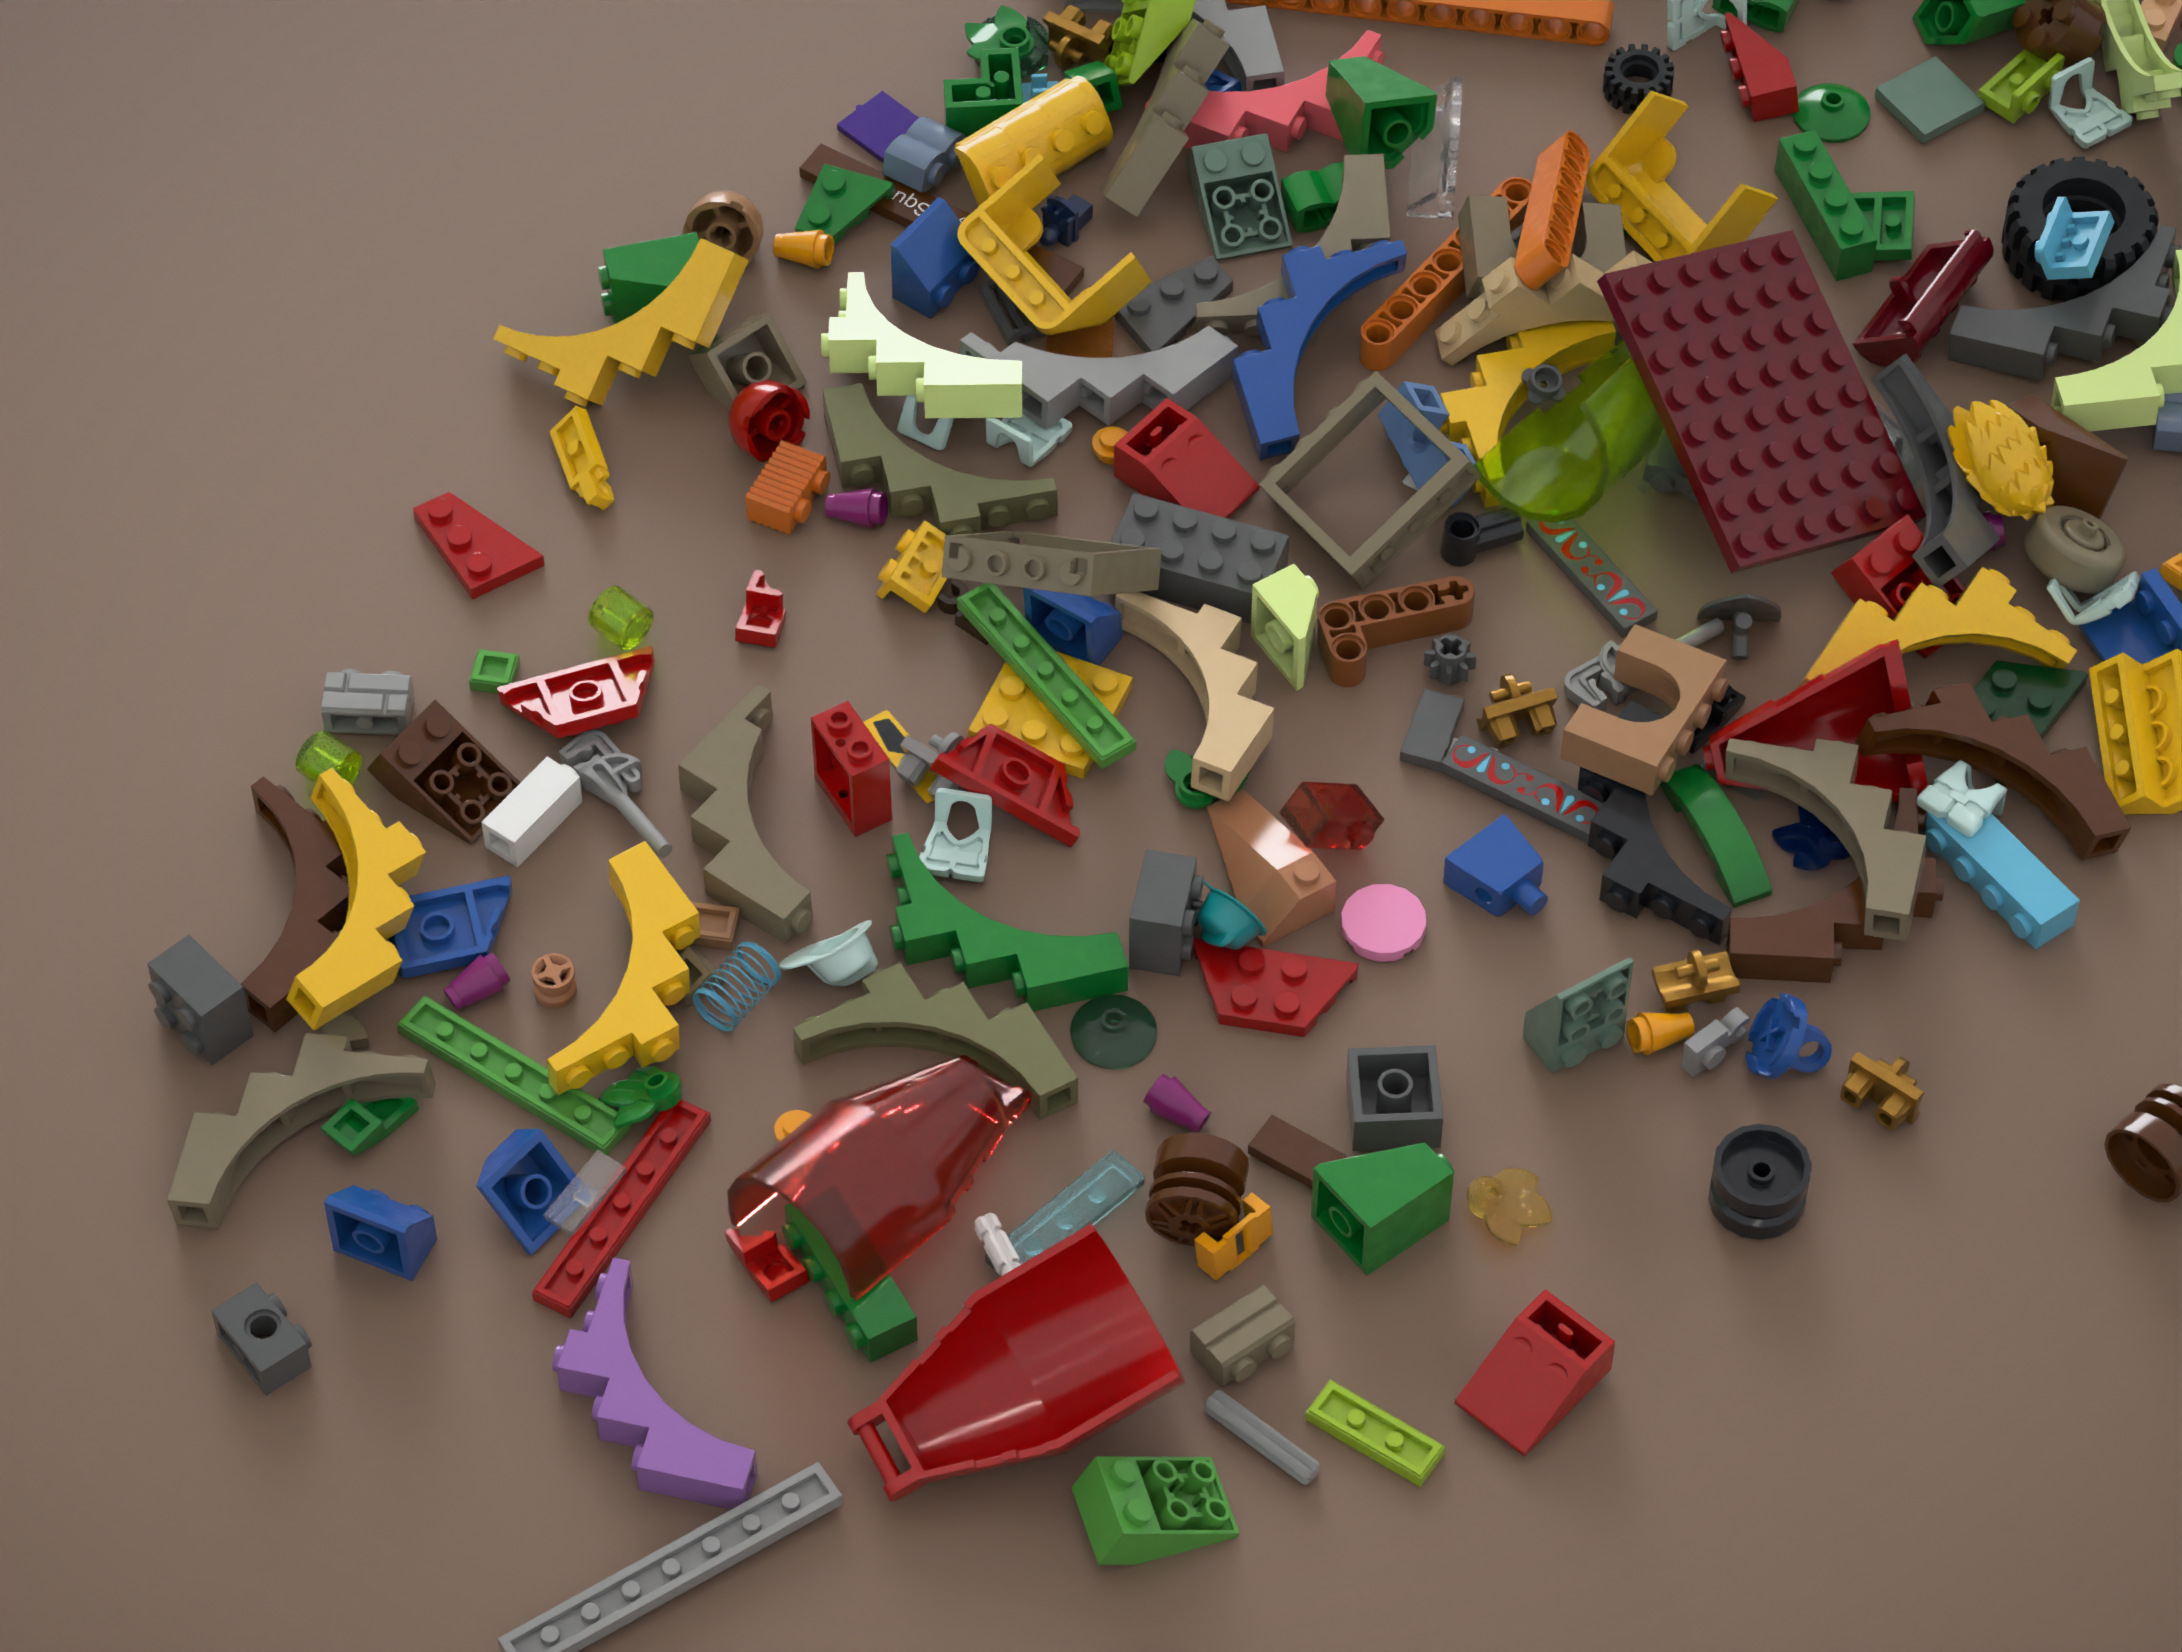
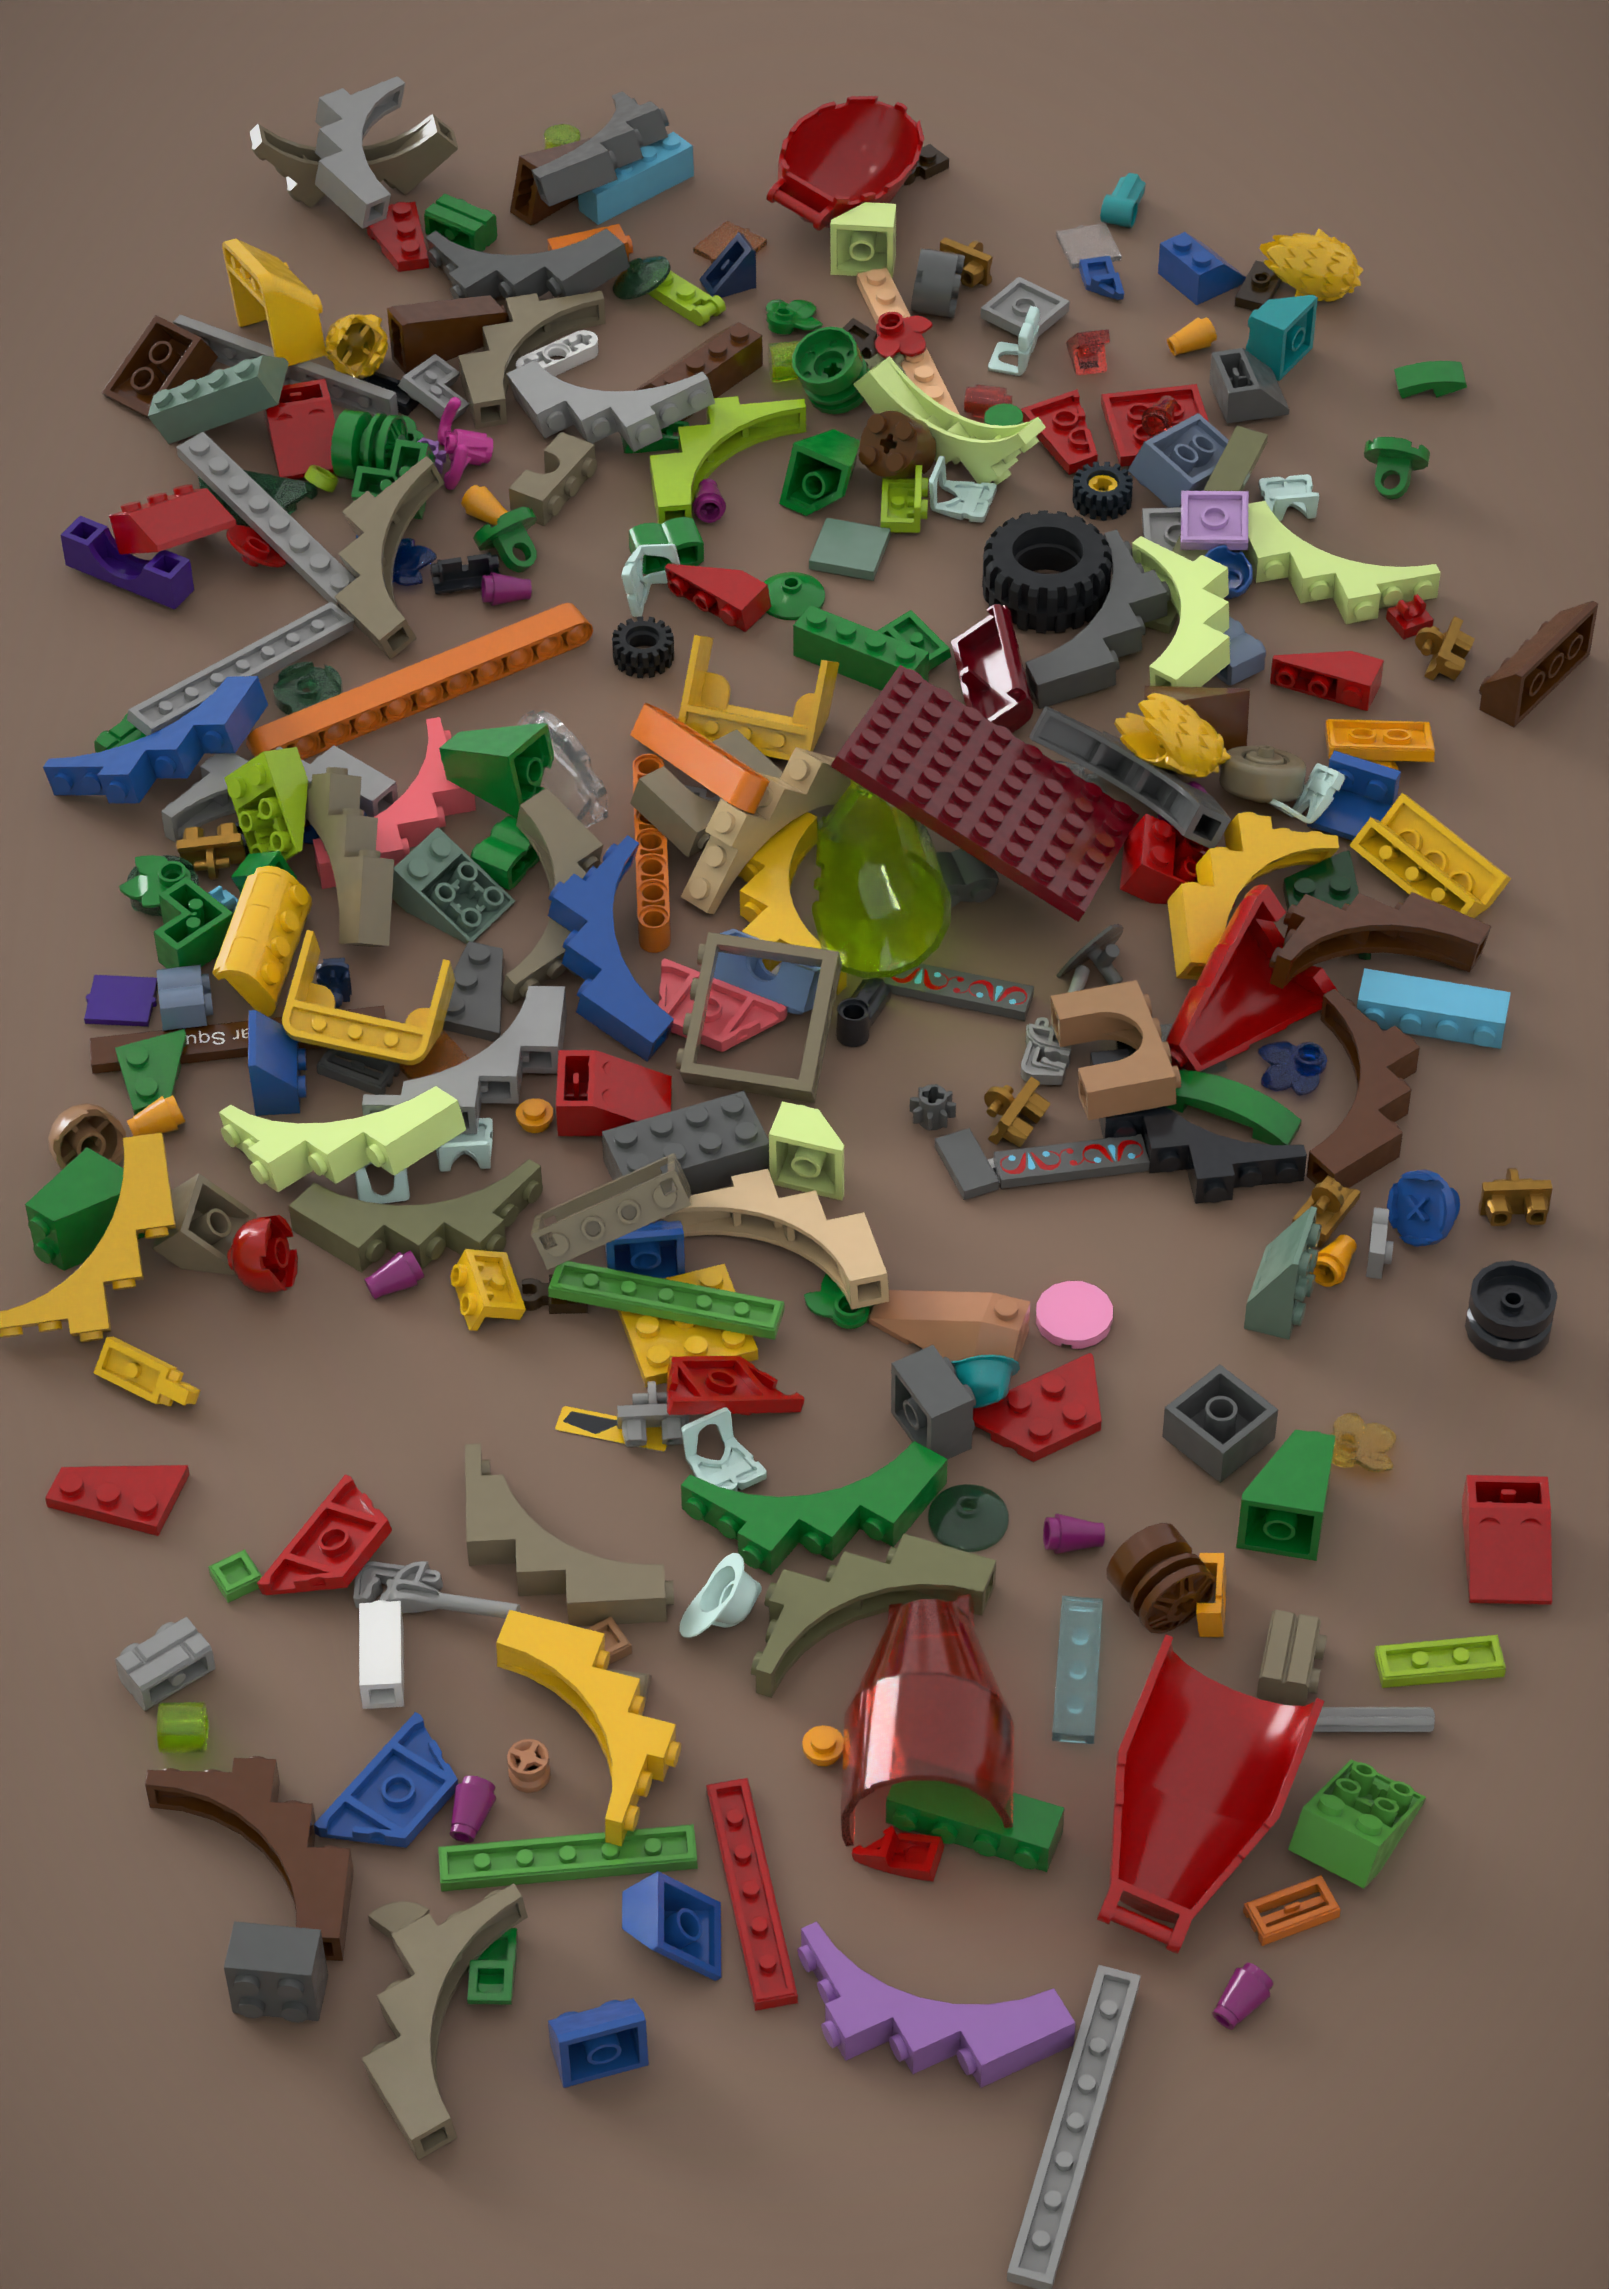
camera: 40 degrees left, 5 degrees down
dark grey brick [211,1283,312,1395] -> none
yellow arch [287,768,426,1030] -> none
reddish brown slope [367,700,521,844] -> none
clear piece [543,1150,627,1237] -> none
clear neon green piece [588,585,654,650] -> none
green plate [599,1066,682,1129] -> none
medium azure piece [693,941,781,1032] -> none
red slope [735,570,786,648] -> none
orange brick [745,440,830,535] -> none
red window [811,701,892,837] -> none
white axle [974,1213,1021,1276] -> none
reddish brown tile [1248,1115,1346,1189] -> none
clear red brick [1279,781,1385,850] -> none
dark orange beam [1317,576,1475,687] -> none
blue torso [1443,814,1548,916] -> none
dark grey plate [1521,364,1566,405] -> none
dark tan arch [1725,738,1926,942] -> none
light aqua piece [1916,760,2007,838] -> none
medium azure bracket [2035,197,2114,280] -> none
none -> coral wing [658,958,787,1052]
none -> magenta cone [1212,1962,1273,2030]
none -> orange tile [1243,1875,1341,1946]

